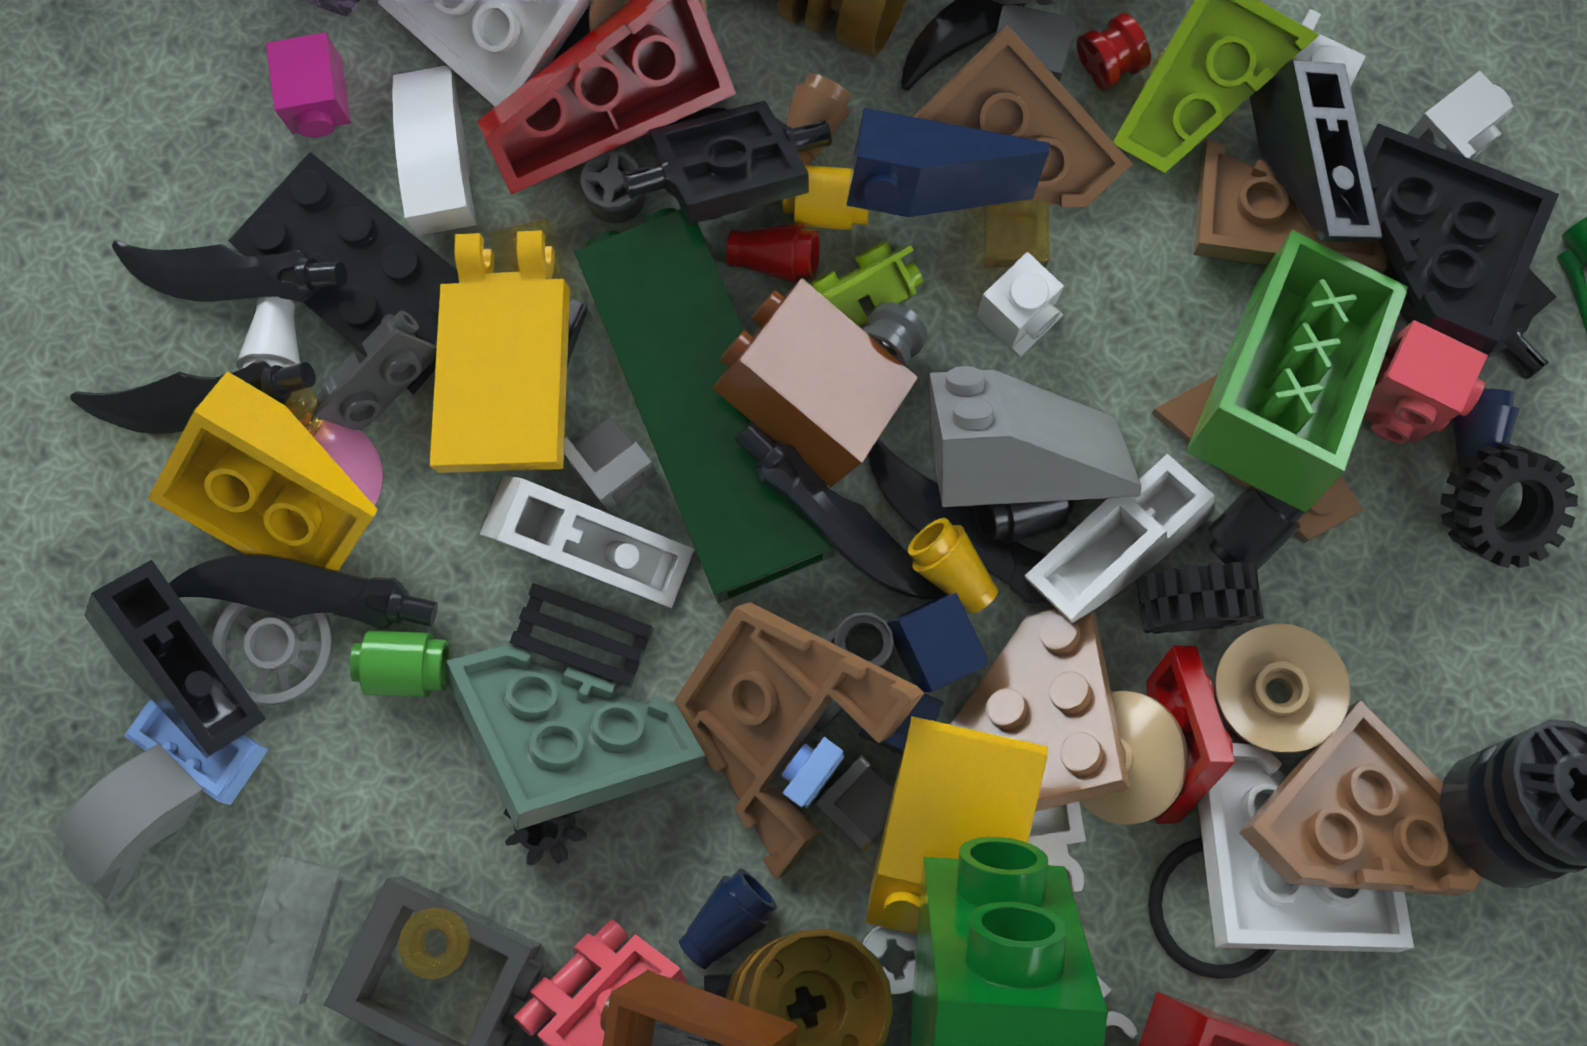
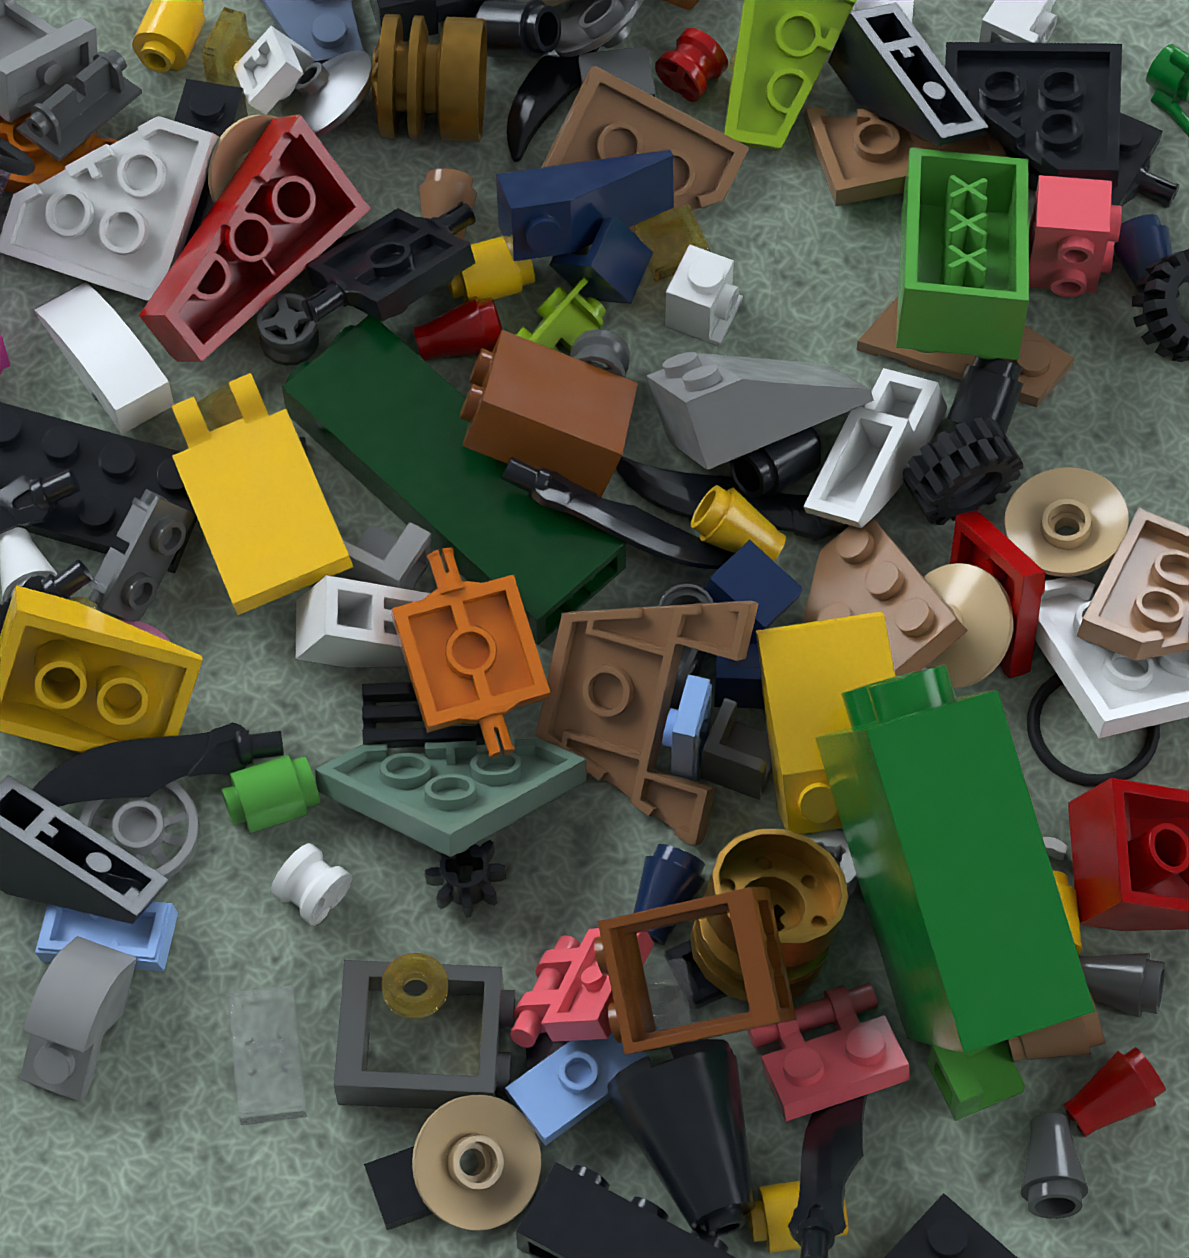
camera: 25 degrees left, 15 degrees down
none -> white wheel [271,843,352,926]
none -> orange plate [391,548,551,759]
none -> dark blue panel [549,216,654,304]

